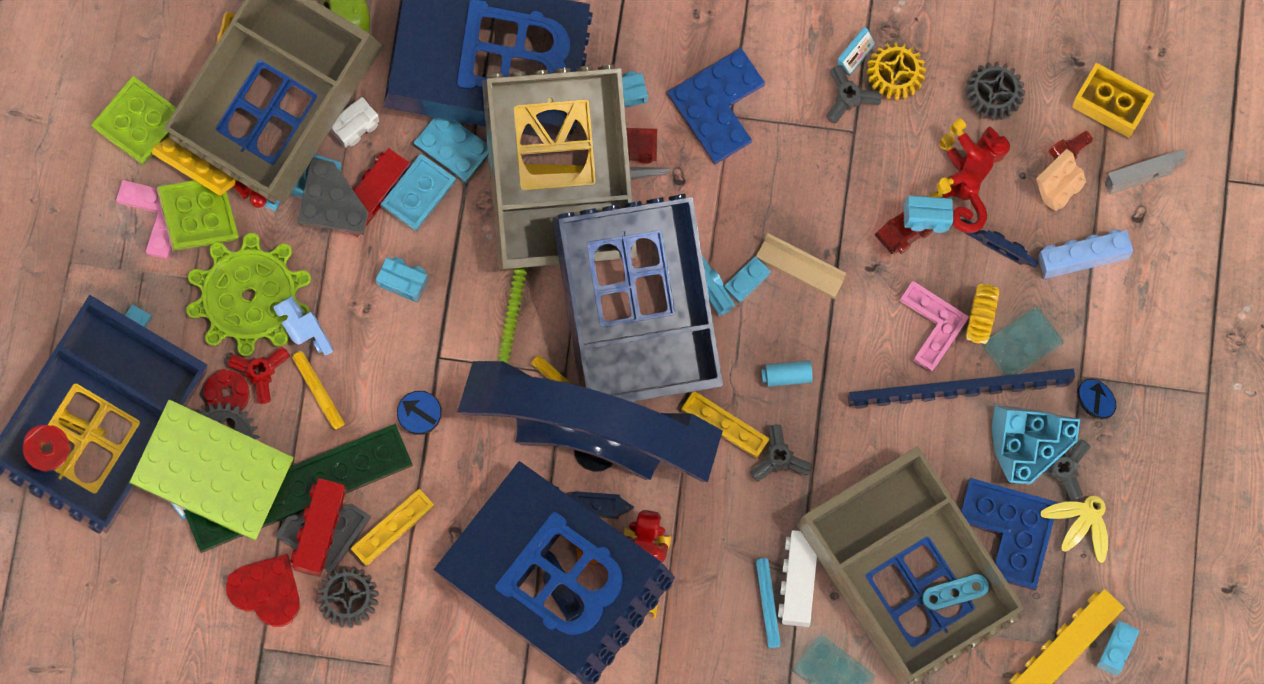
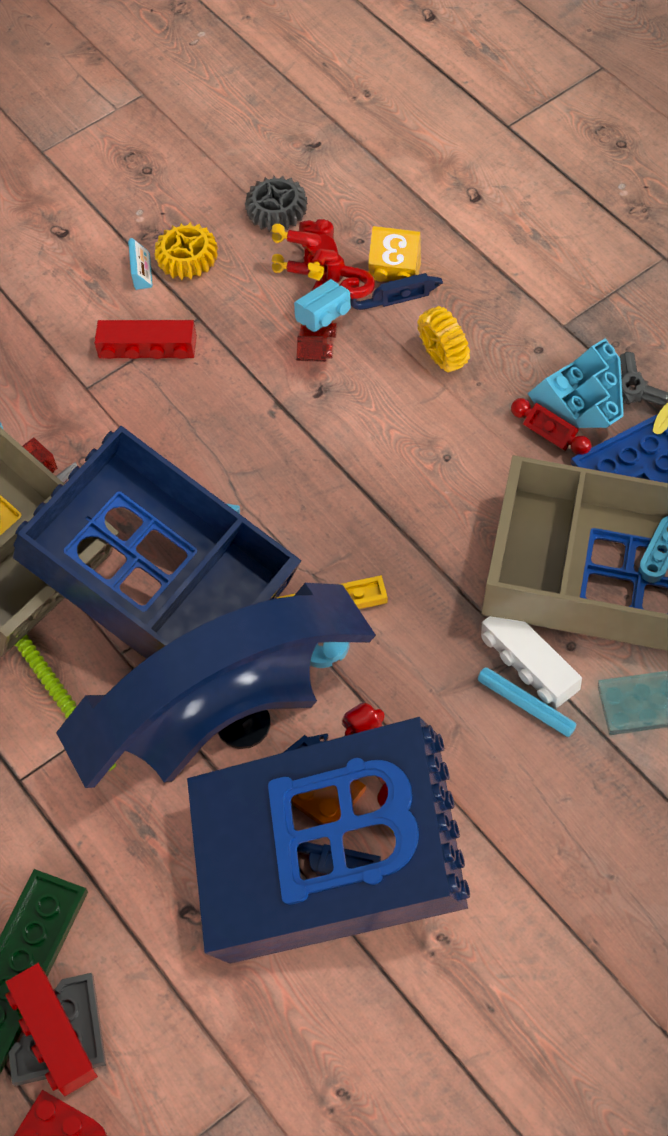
camera: 40 degrees left, 15 degrees down
dark grey gear [316,566,379,628] -> none
yellow plate [350,489,435,567] -> none
blue piece [397,391,442,435] -> none
blue plate [667,48,765,165] -> none
medium azure plate [724,256,771,304] -> none
dark grey bush [750,424,812,482] -> none
tan panel [756,233,846,300] -> none
medium azure brick [761,360,813,387] -> none
dark grey bush [826,66,882,123] -> none
dark blue plate [848,368,1075,409] -> none
bright pink plate [900,281,969,373] -> none
clear light blue plate [982,306,1064,376] -> none
light nougat plate [1036,149,1086,212] -> none
light blue brick [1038,229,1133,279] -> none
clear red pin [1048,131,1093,160] -> none
yellow brick [1072,63,1154,138] -> none
blue piece [1077,379,1116,420] -> none
light grey hinge [1104,150,1187,195] -> none
none -> red brick [94,320,197,359]
none -> yellow slope [368,226,421,282]
none -> red plate [511,398,591,455]

